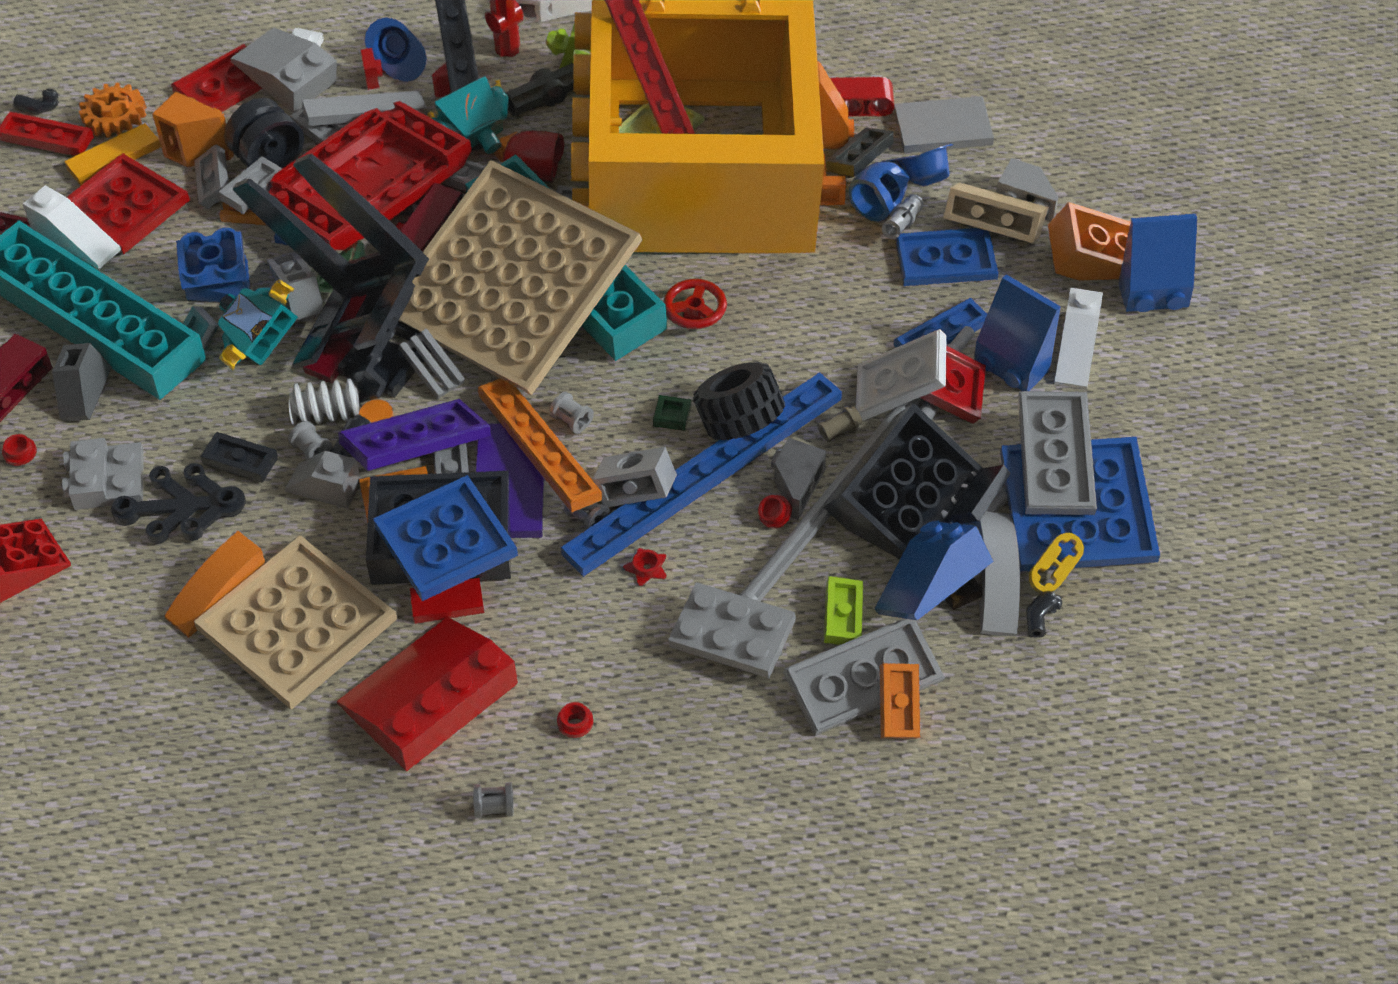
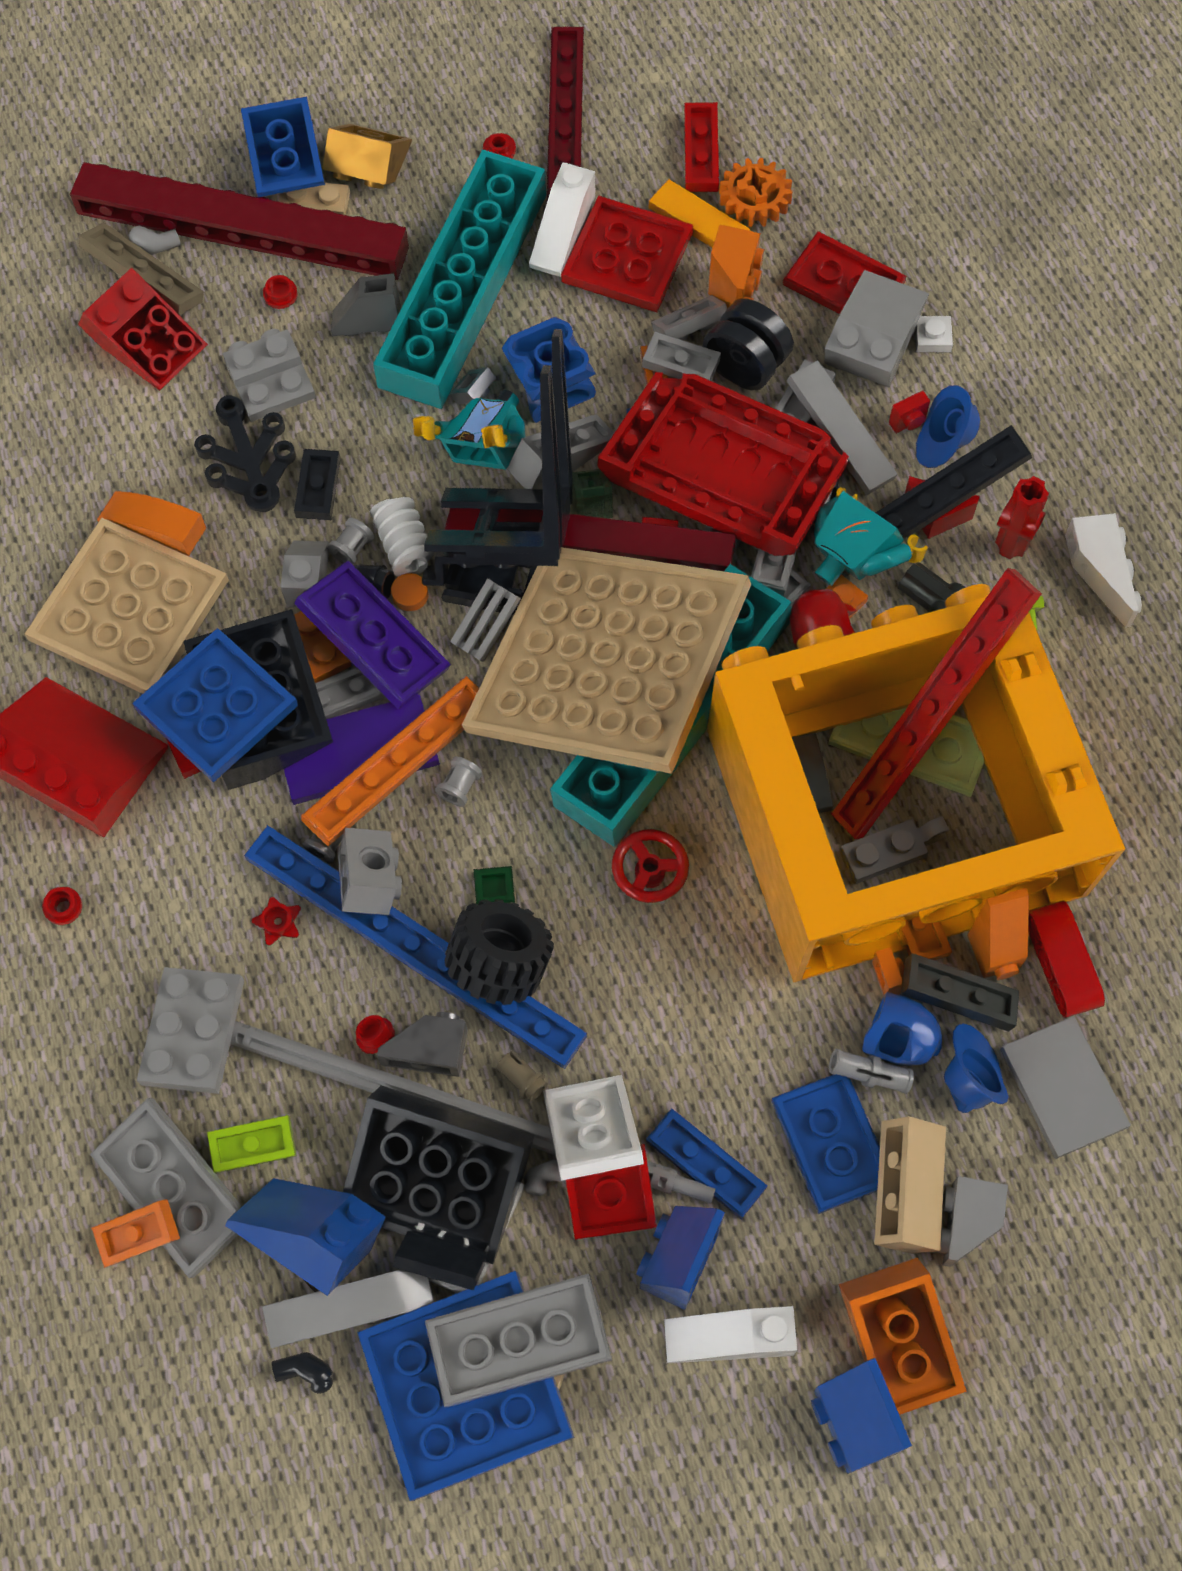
camera: 75 degrees right, 15 degrees up
black arm [13,88,59,115] -> none
yellow beam [1029,533,1084,593] -> none

